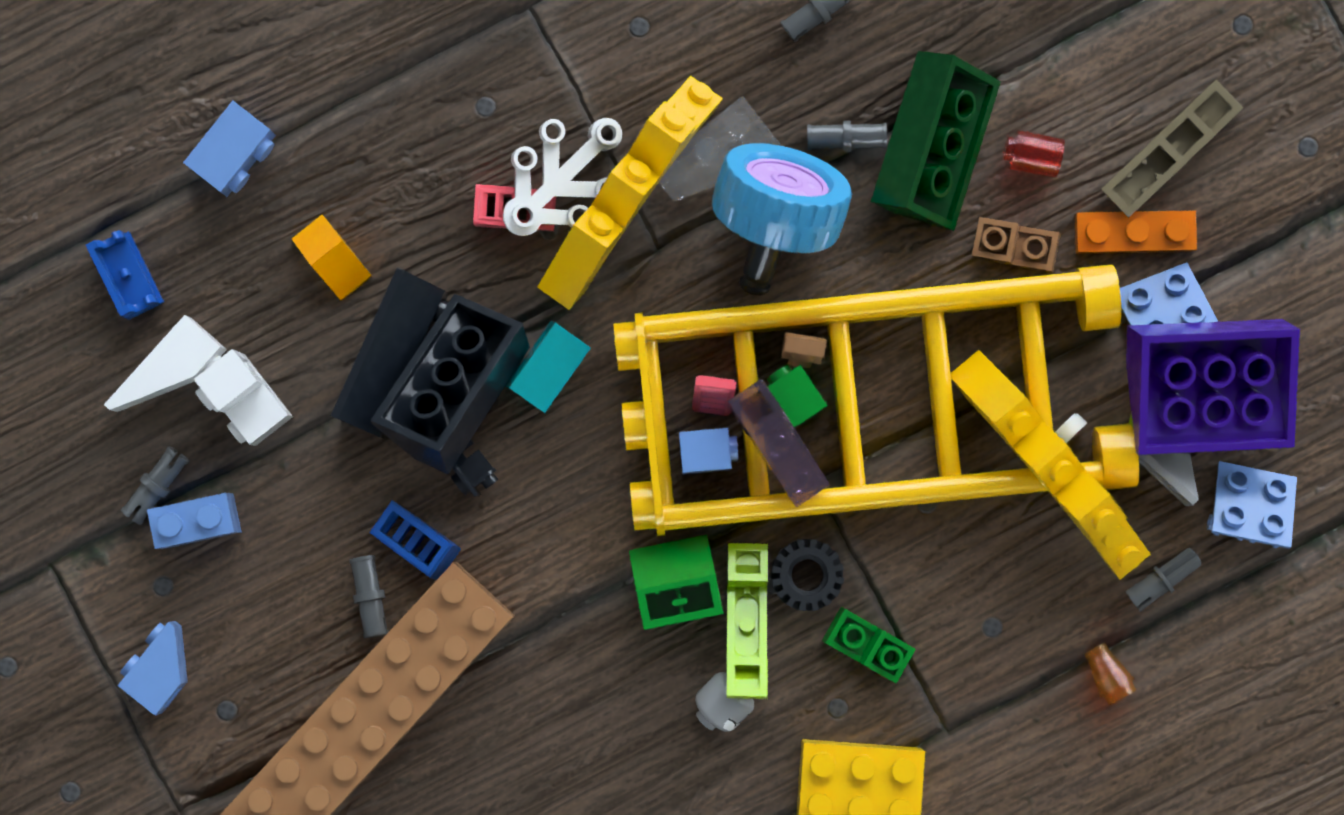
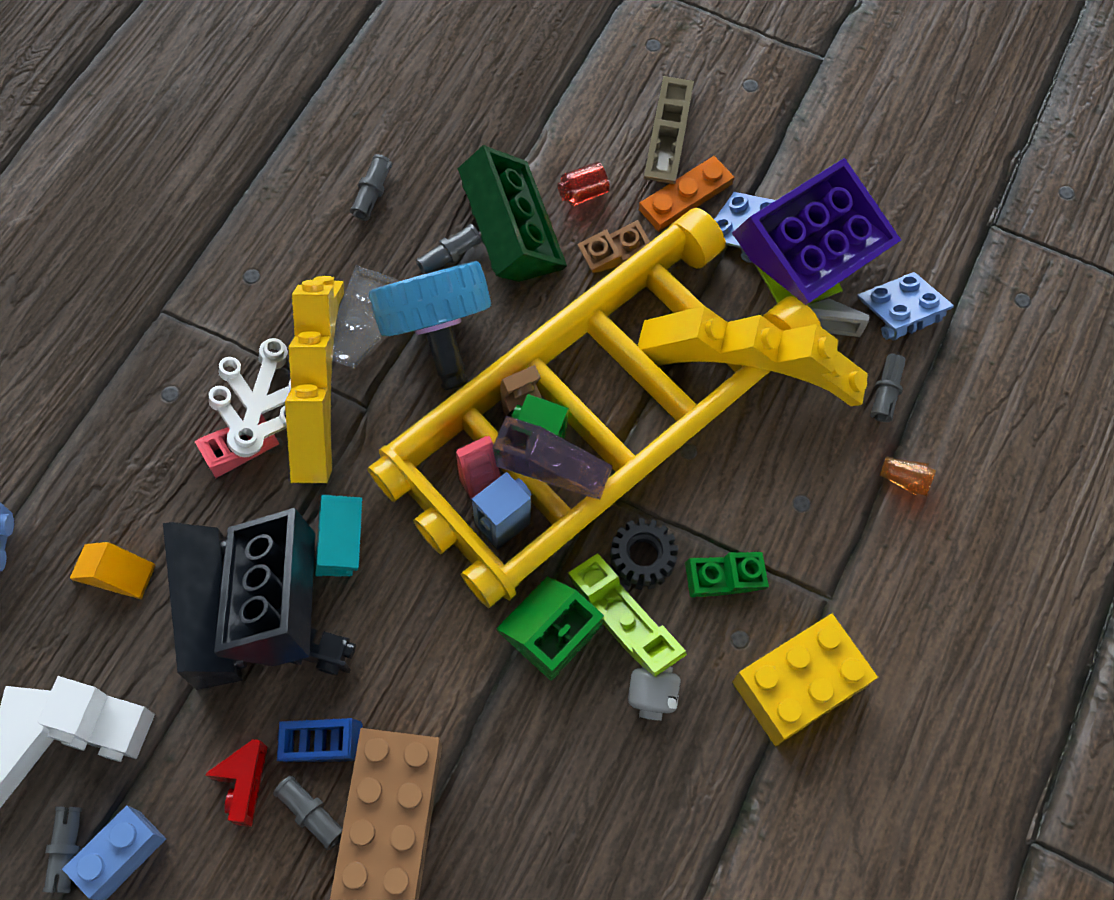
camera: 40 degrees left, 20 degrees down
none -> red slope [205,739,268,827]

